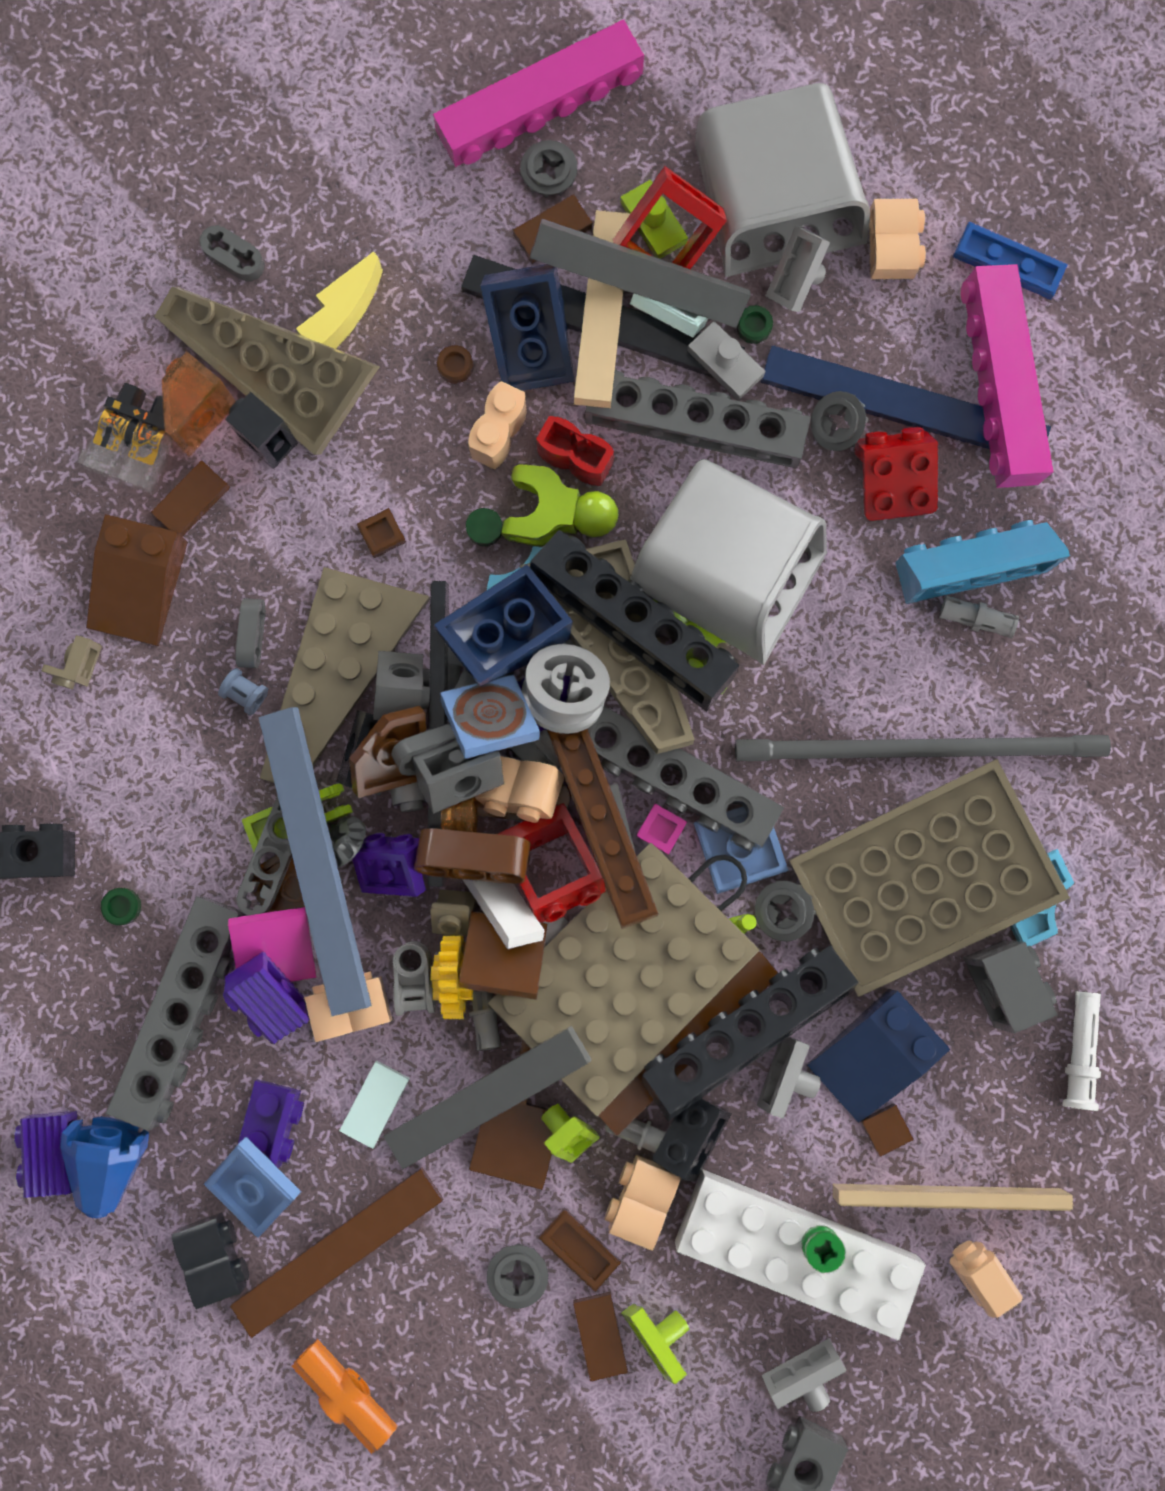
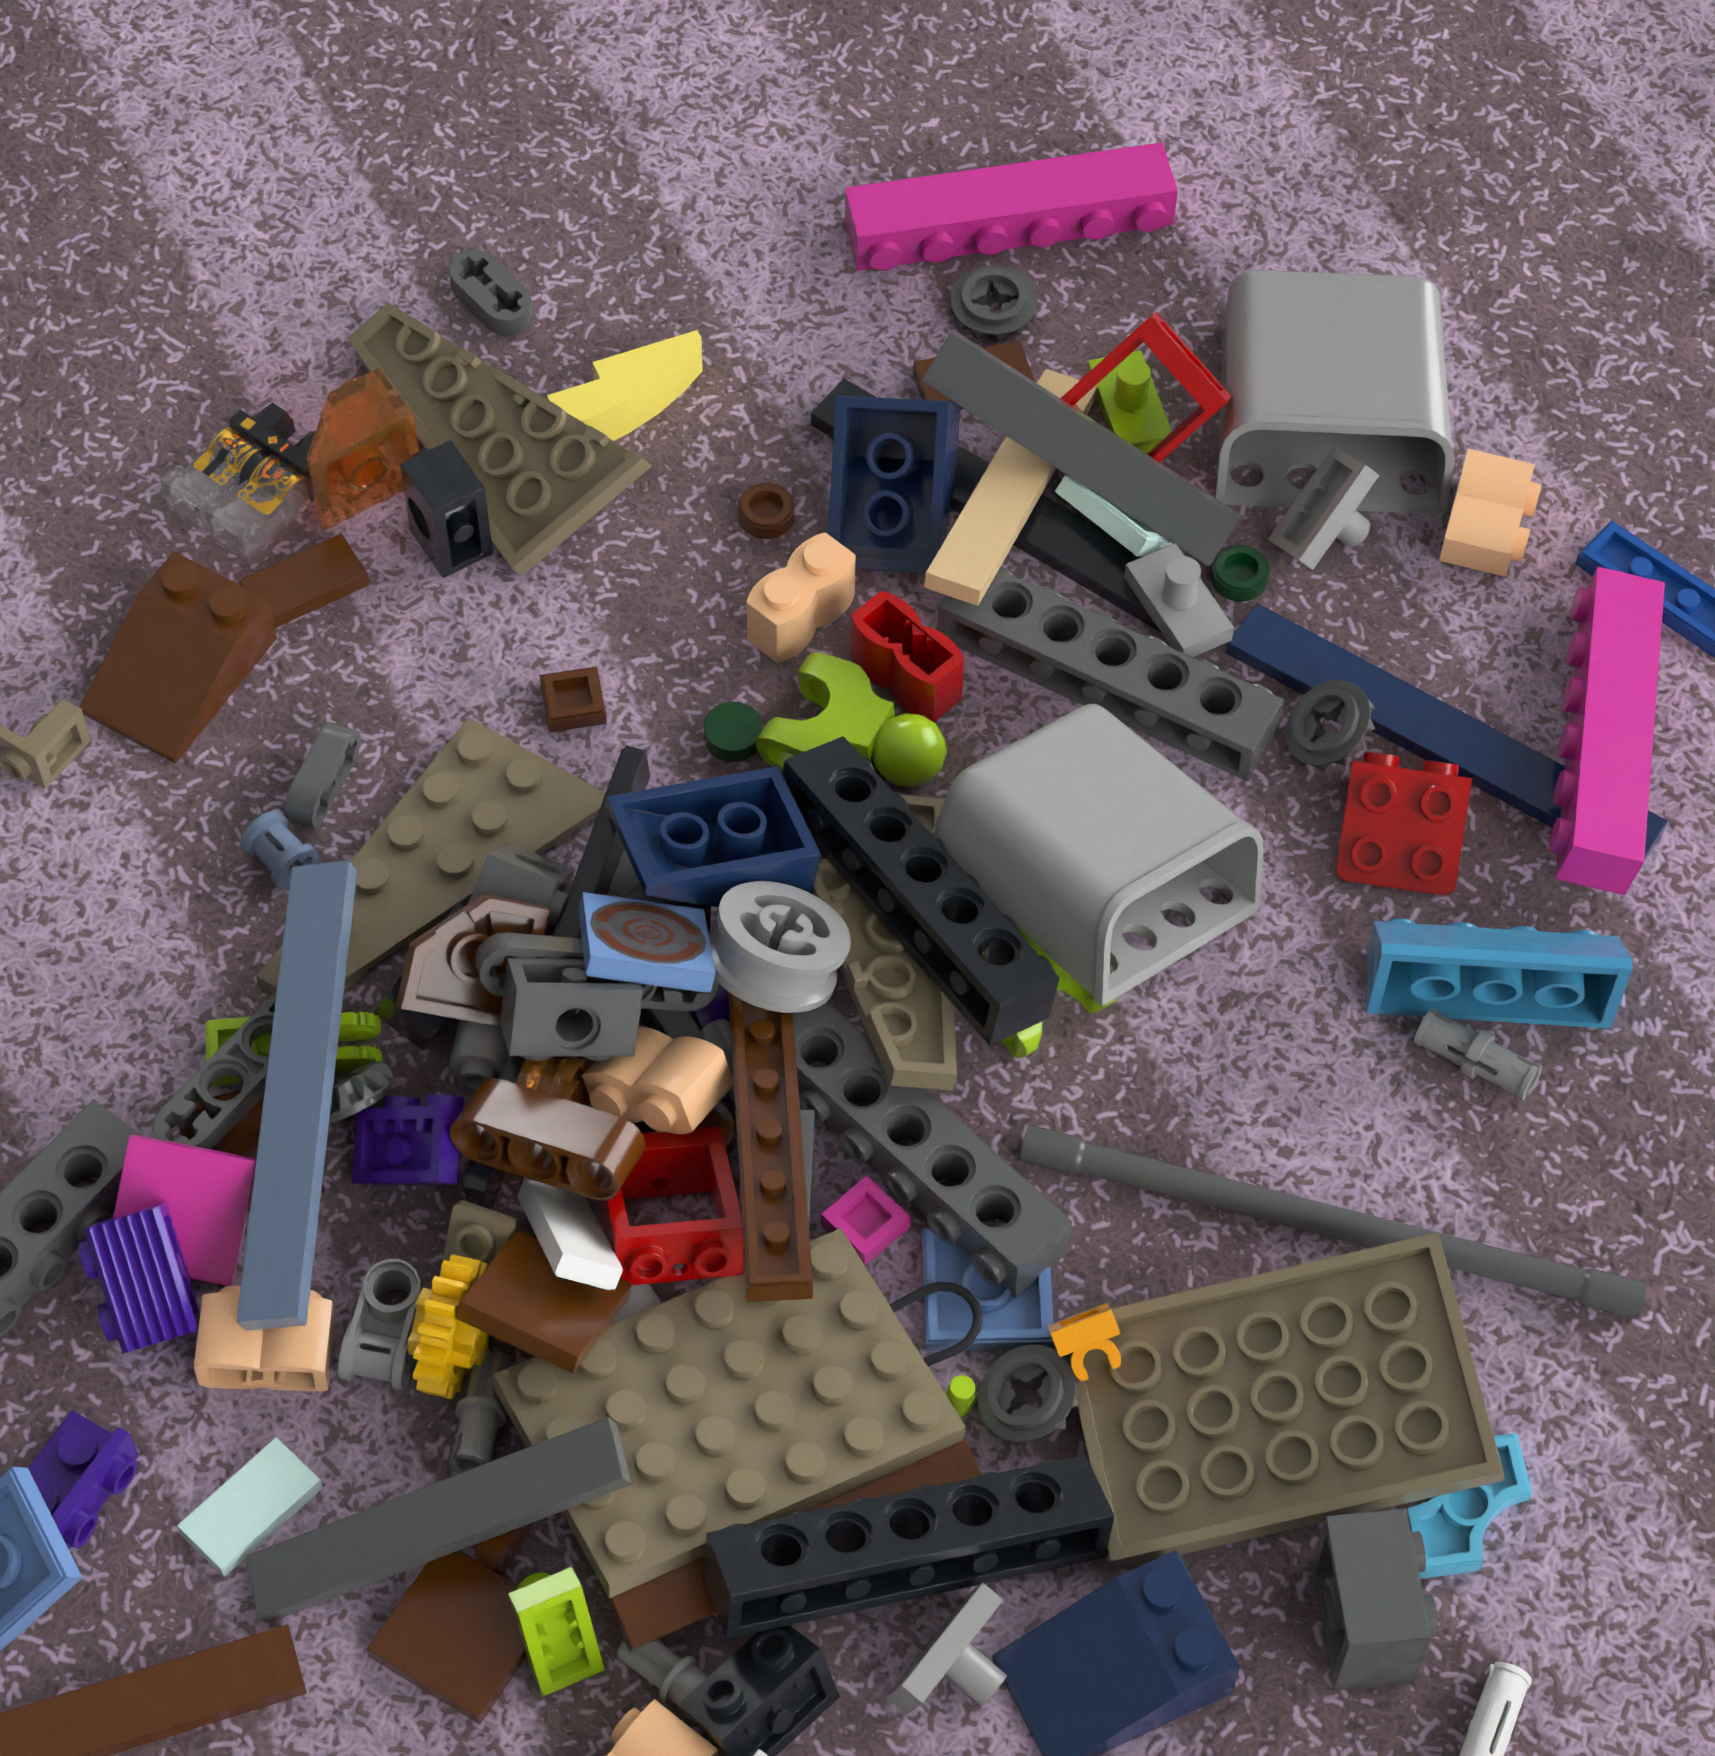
camera: 15 degrees right, 25 degrees down
none -> light orange tile [1047,1303,1121,1381]

